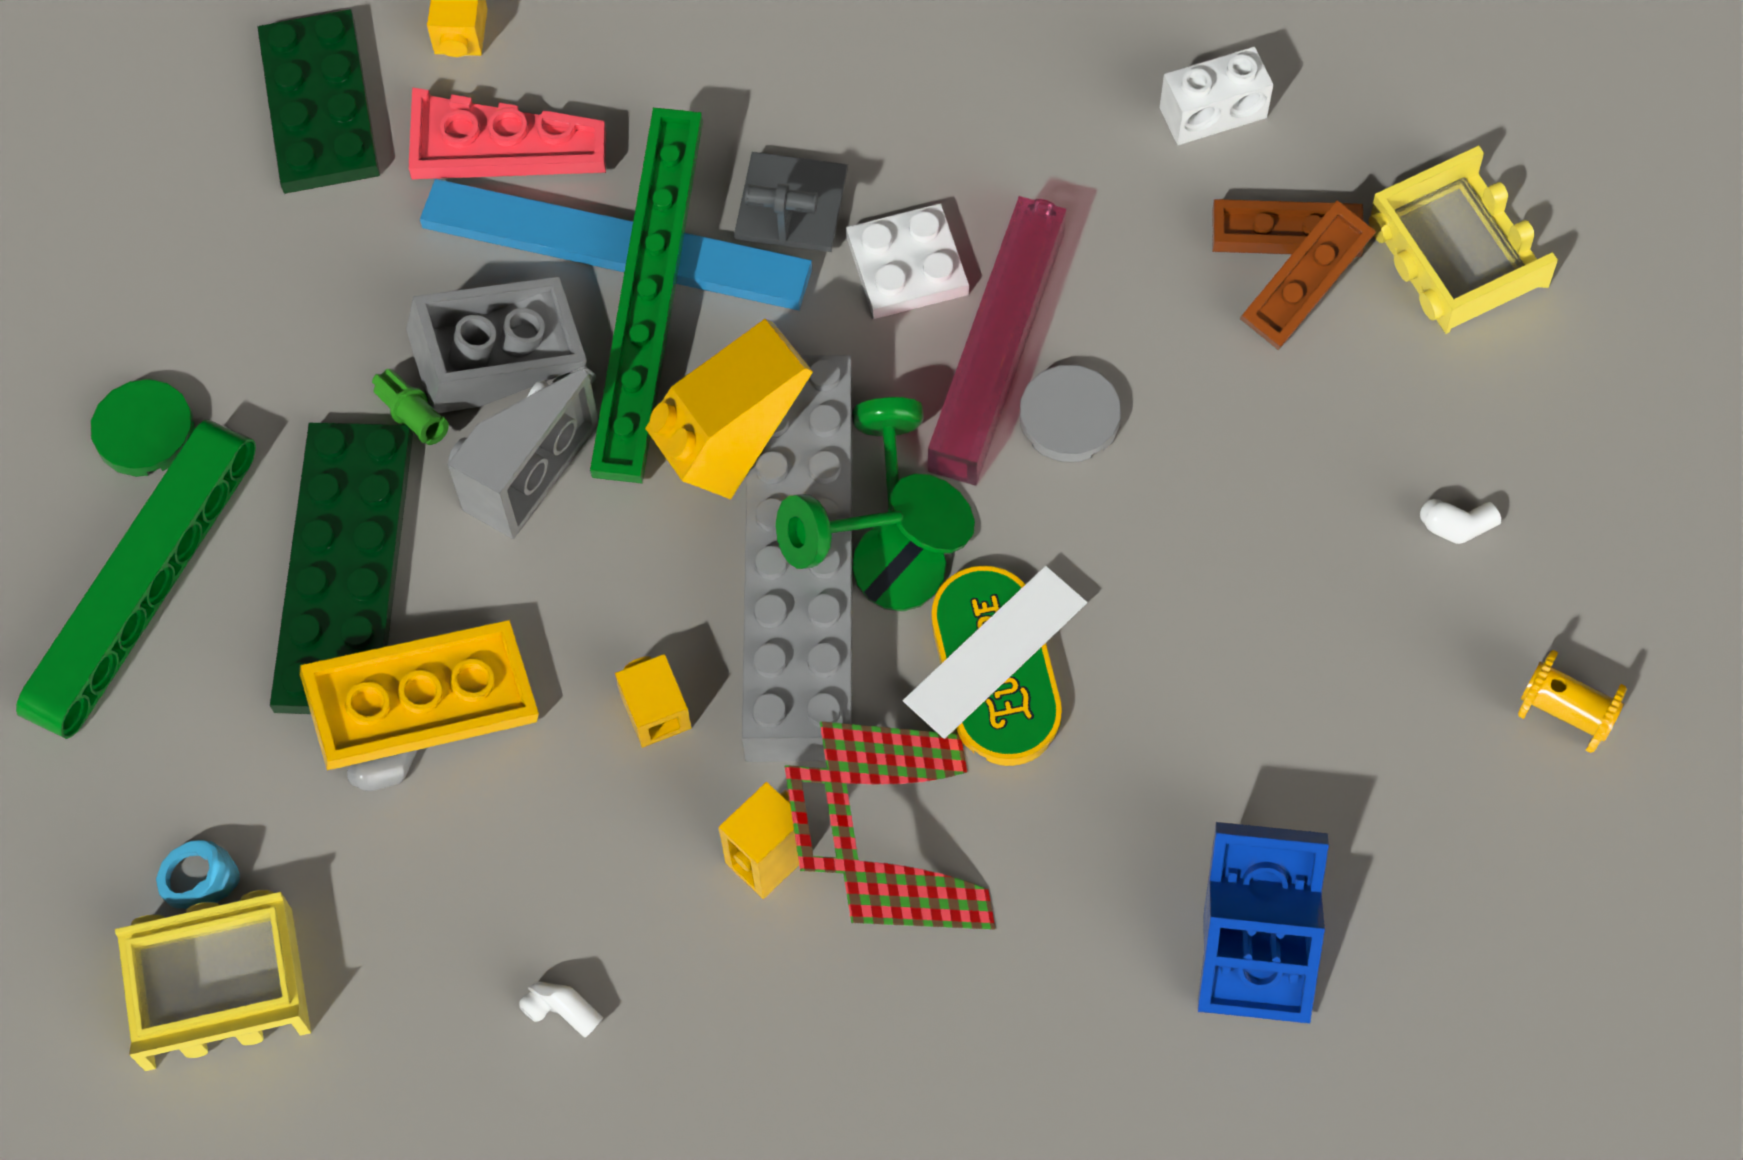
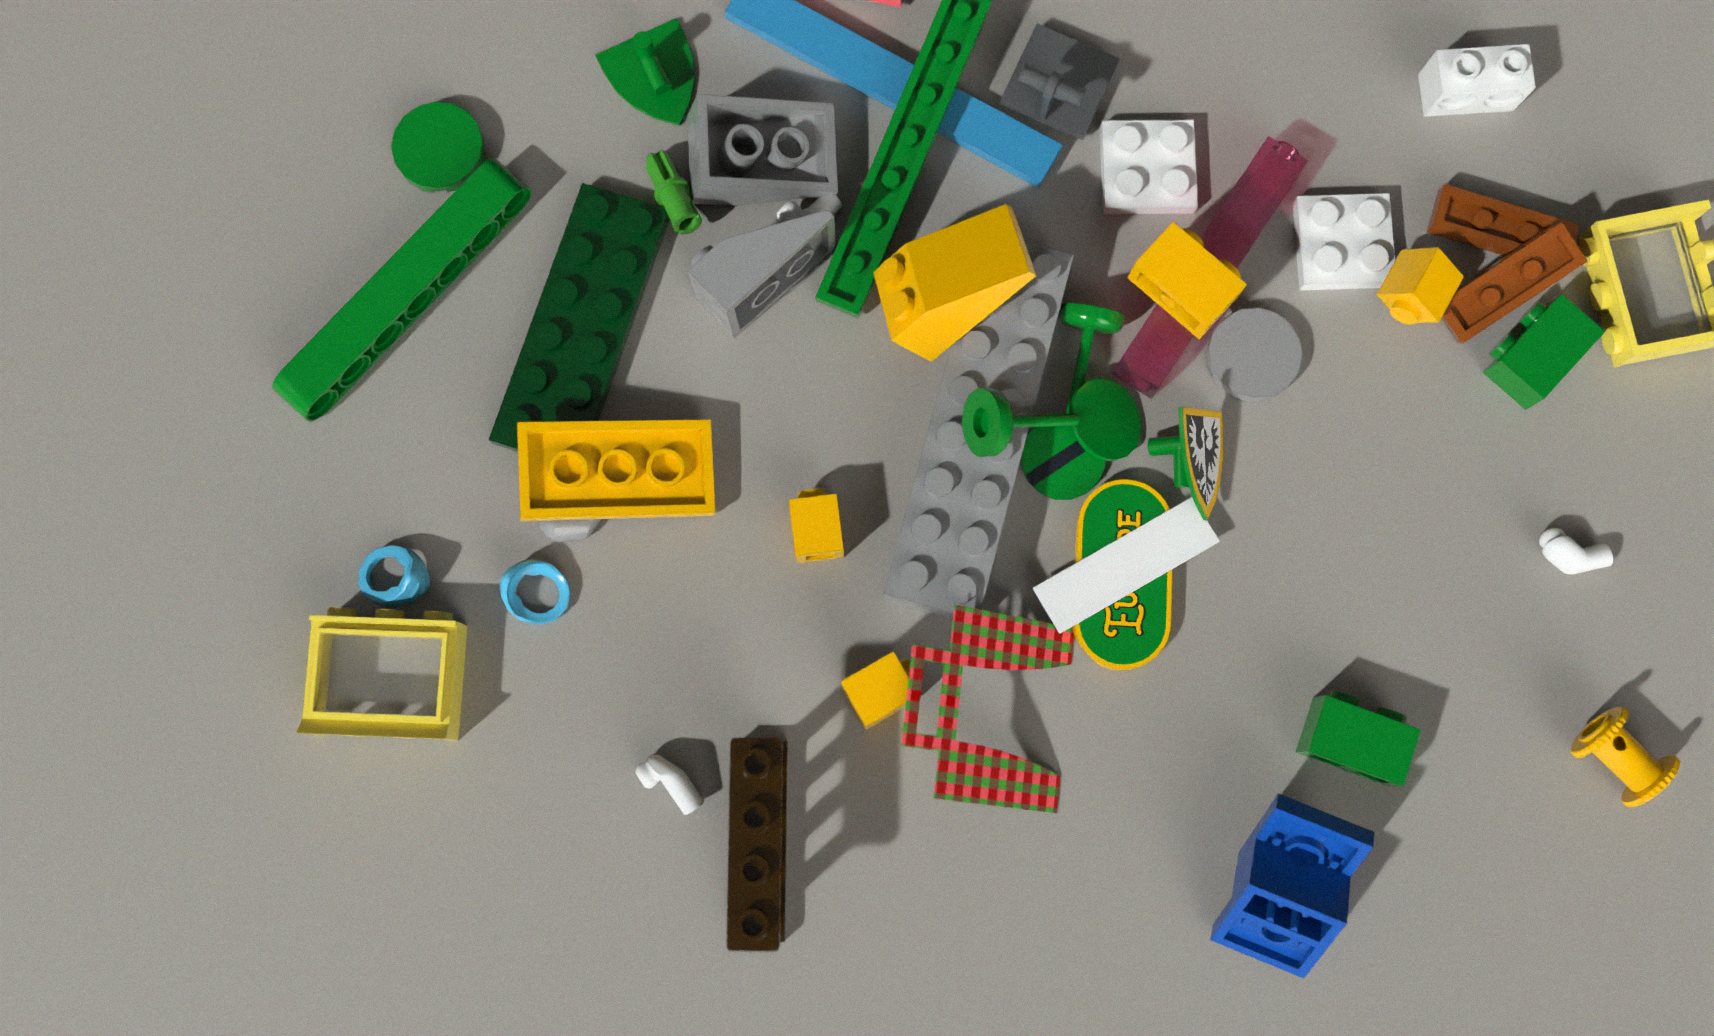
camera: 15 degrees right, 15 degrees up
none -> medium azure piece [499,559,571,624]
none -> green shield [595,18,695,126]
none -> dark brown fence [727,738,788,951]
none -> yellow brick [1127,222,1247,340]
none -> shield [1147,407,1223,521]
none -> white plate [1292,193,1395,290]
none -> green brick [1295,691,1421,786]
none -> yellow brick [1376,247,1464,325]
none -> green brick [1482,294,1606,410]

